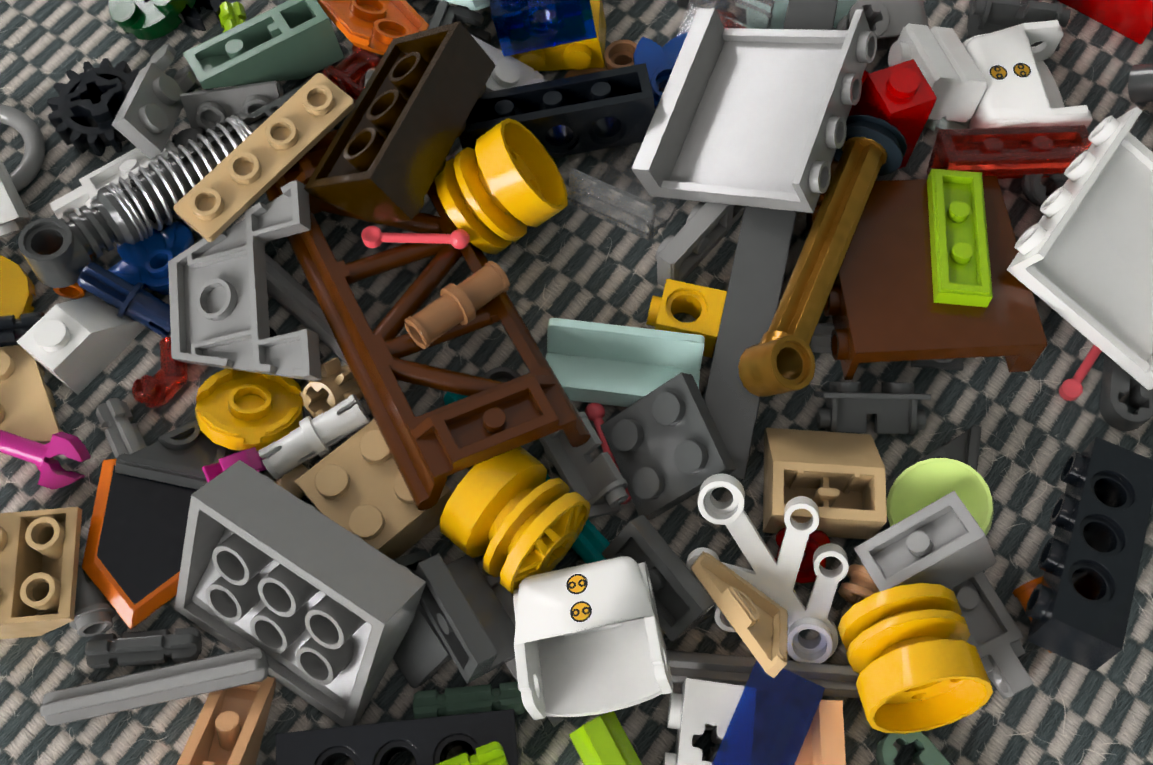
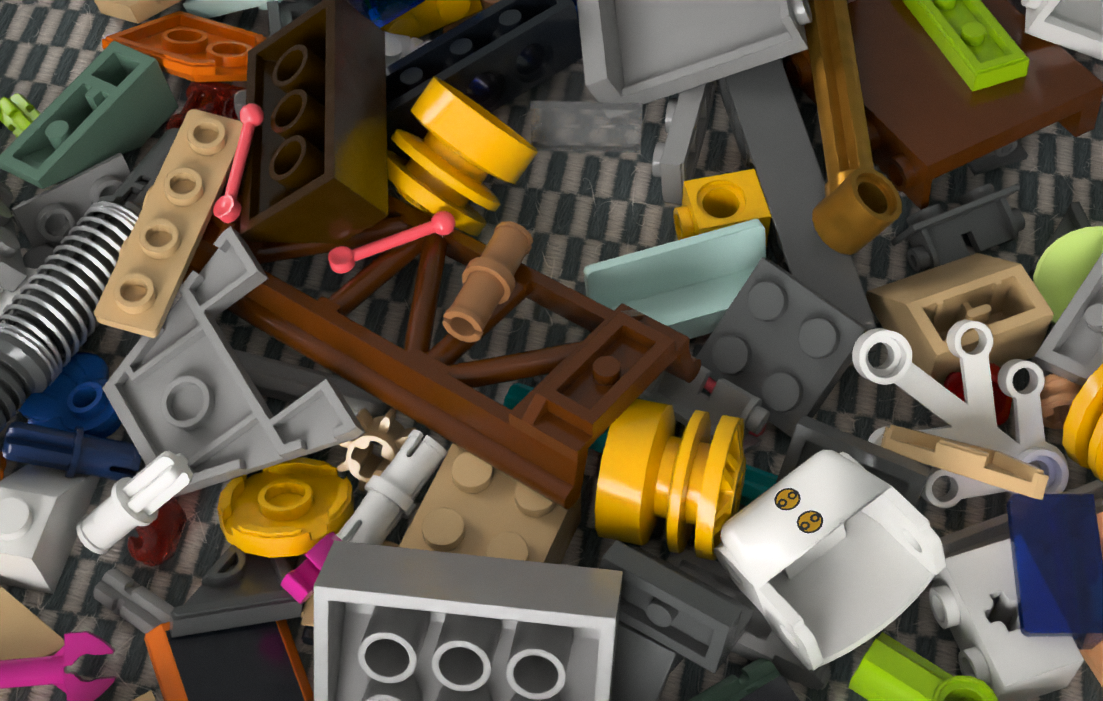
camera: 25 degrees left, 10 degrees down
none -> white axle [76,451,193,554]
none -> coral hinge [213,103,264,223]

